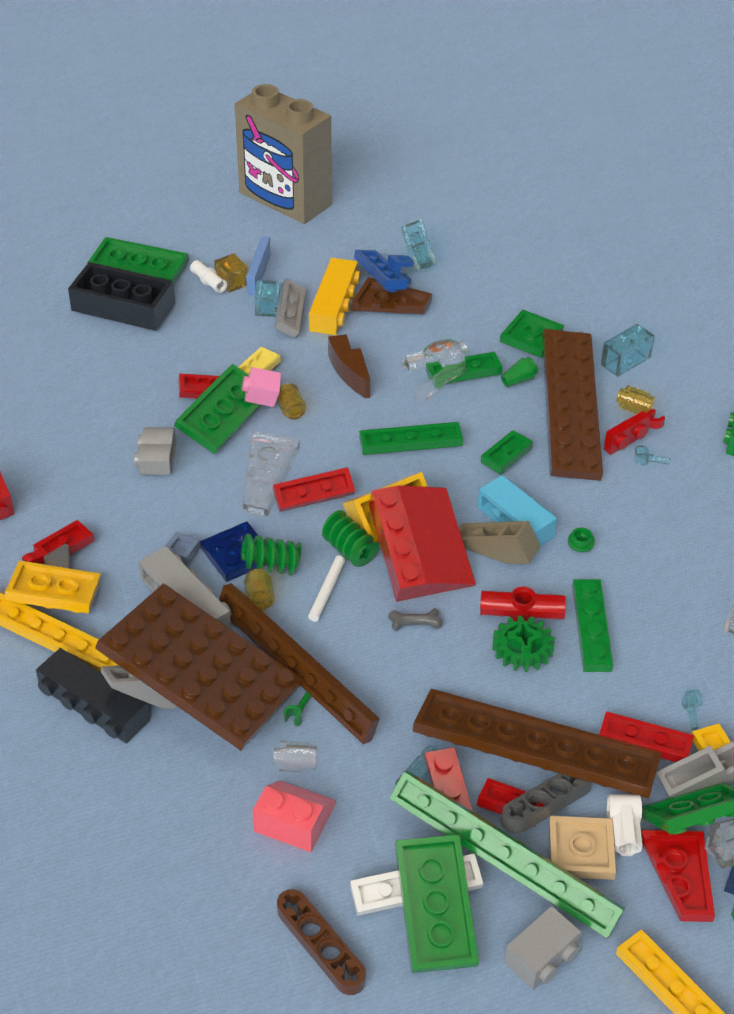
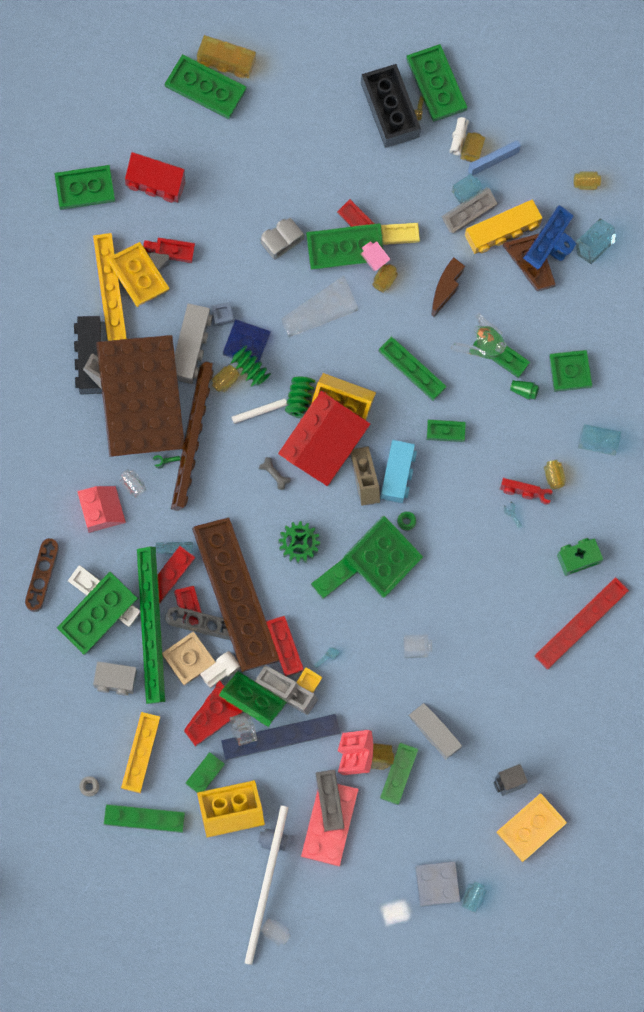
camera: 45 degrees right, 30 degrees up
dark tan brick [235,84,332,224] -> none
red plate [272,467,355,512] -> none
red piece [480,586,566,621] -> none
reddish brown plate [543,329,603,481] -> none
none -> green plate [343,516,423,598]
none -> clear yellow brick [574,171,601,190]

